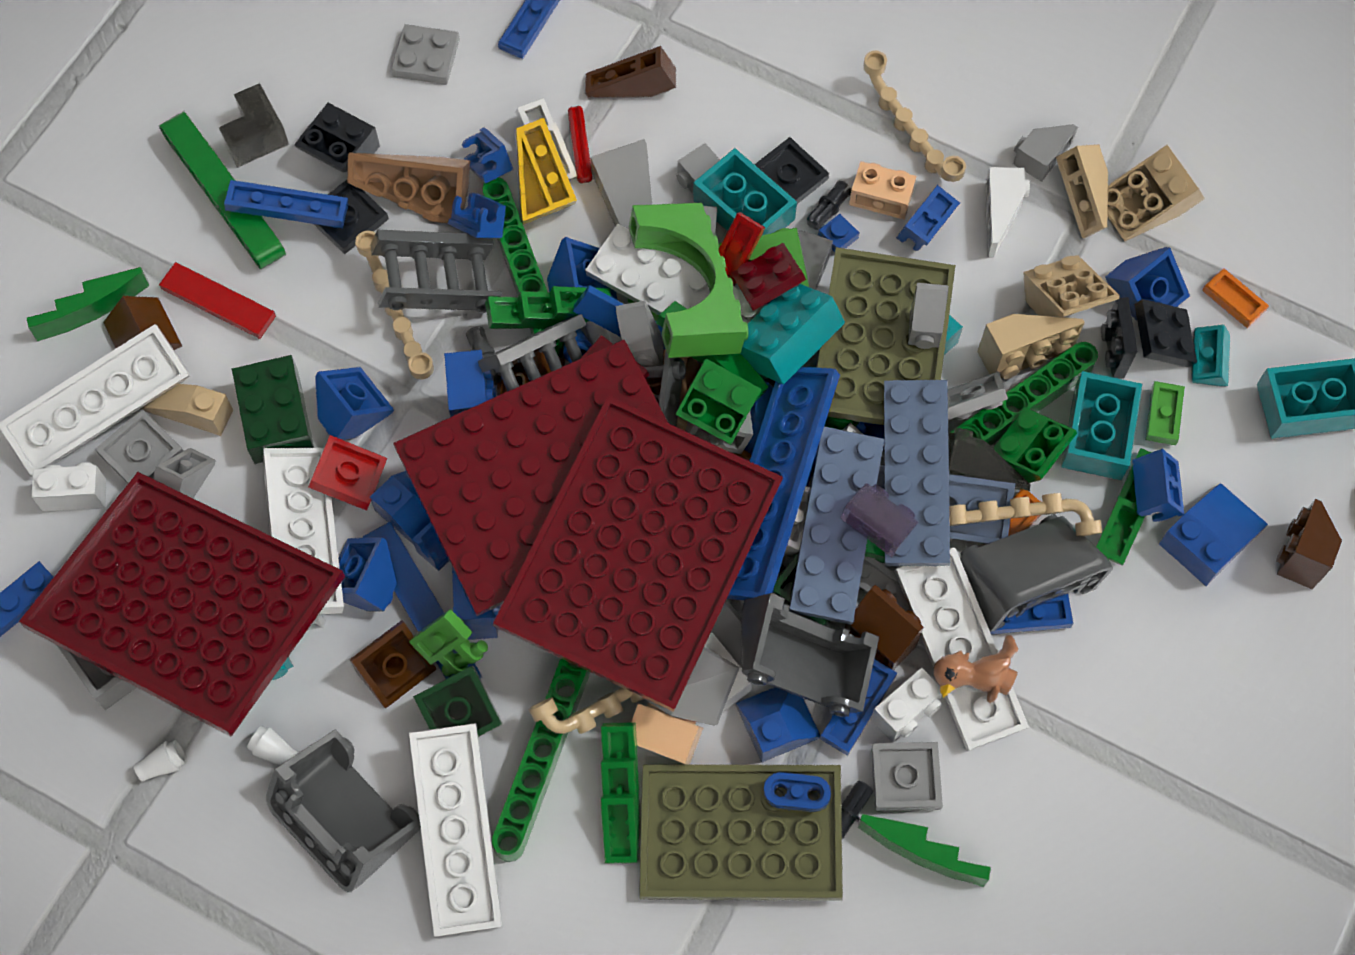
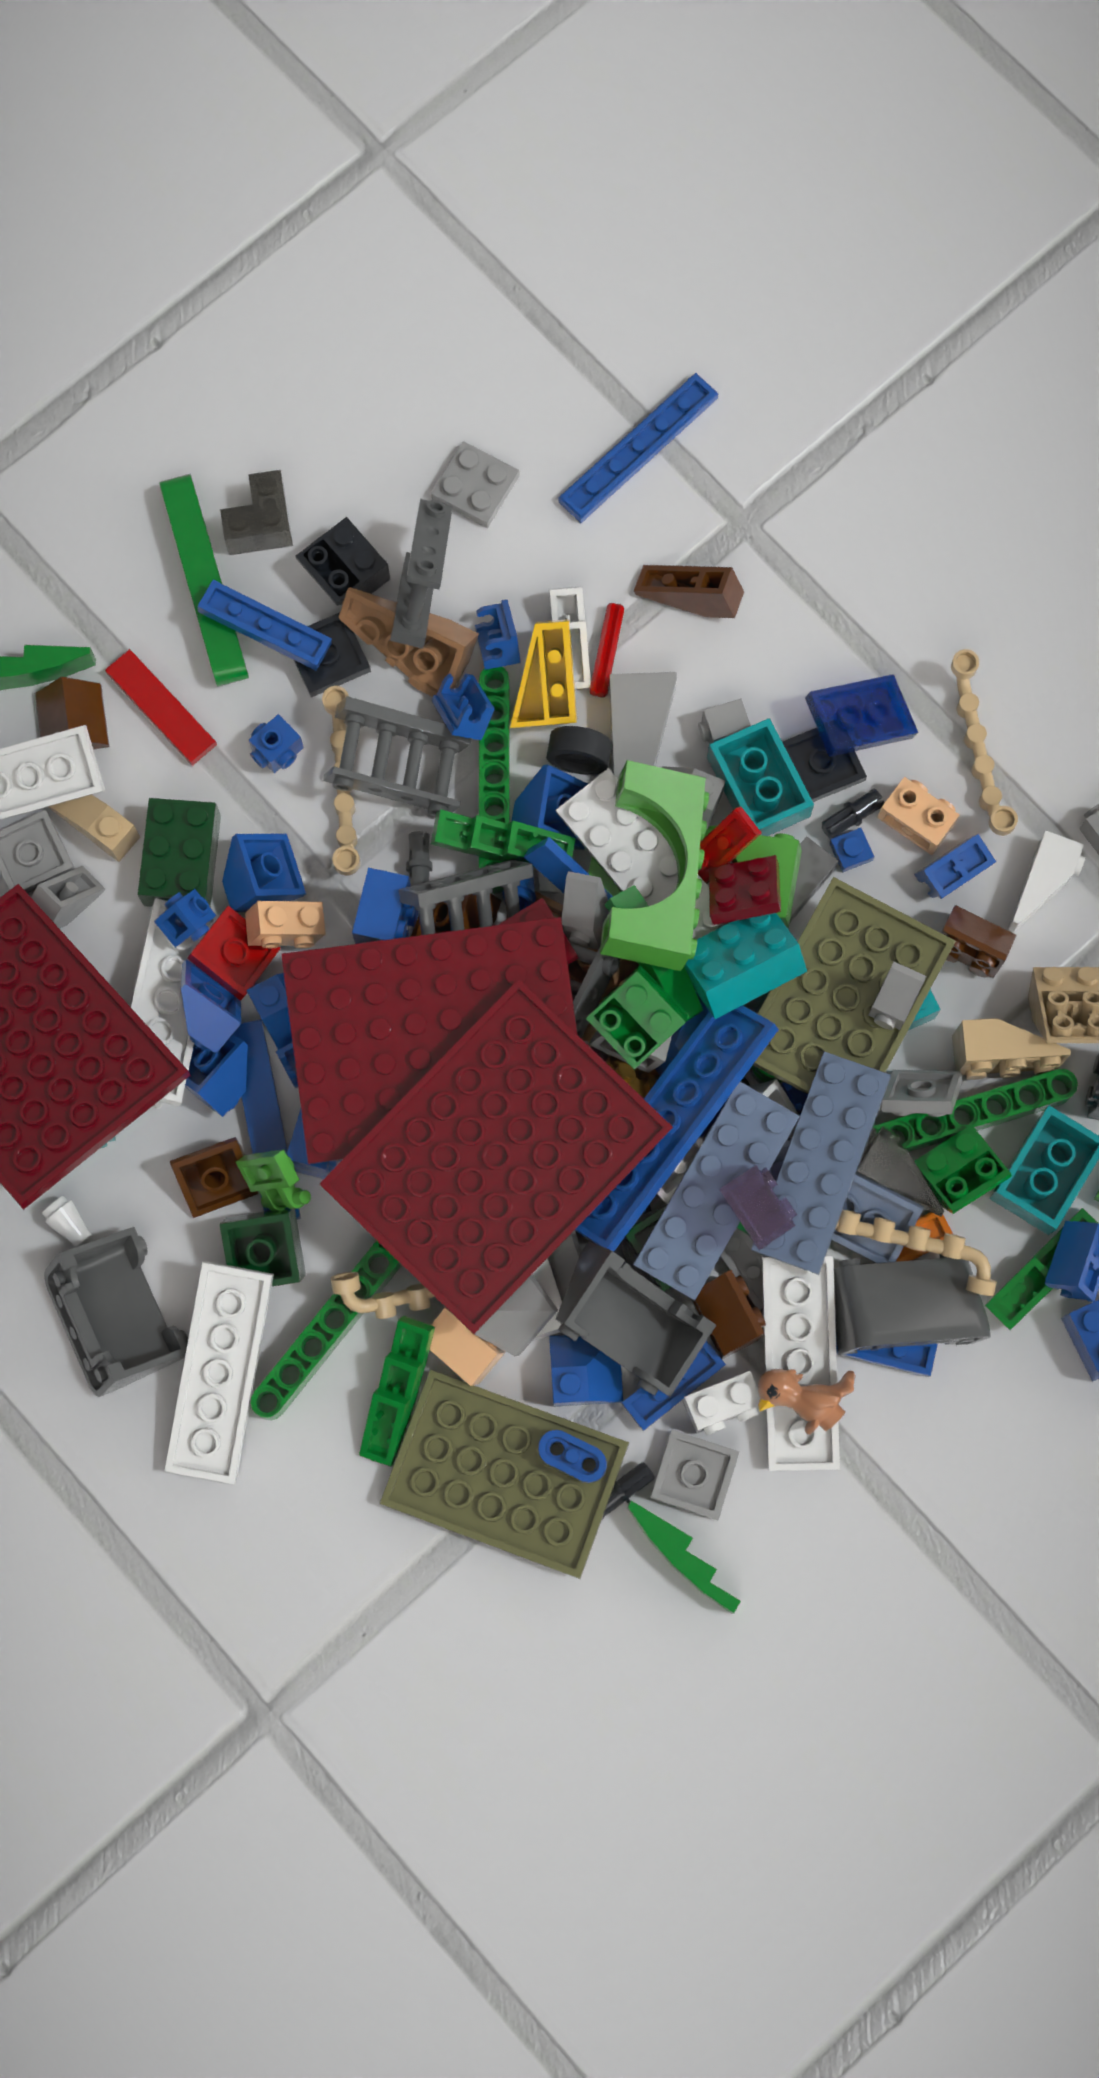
camera: 20 degrees right, 10 degrees up
none -> blue brick [154,889,217,948]
none -> blue slope [181,959,241,1054]
none -> light nougat brick [245,901,326,949]
none -> blue brick [249,714,304,774]
none -> dark grey fence [390,498,453,649]
none -> black tyre [546,726,612,775]
none -> clear blue plate [805,674,919,757]
none -> reddish brown slope [940,905,1016,978]

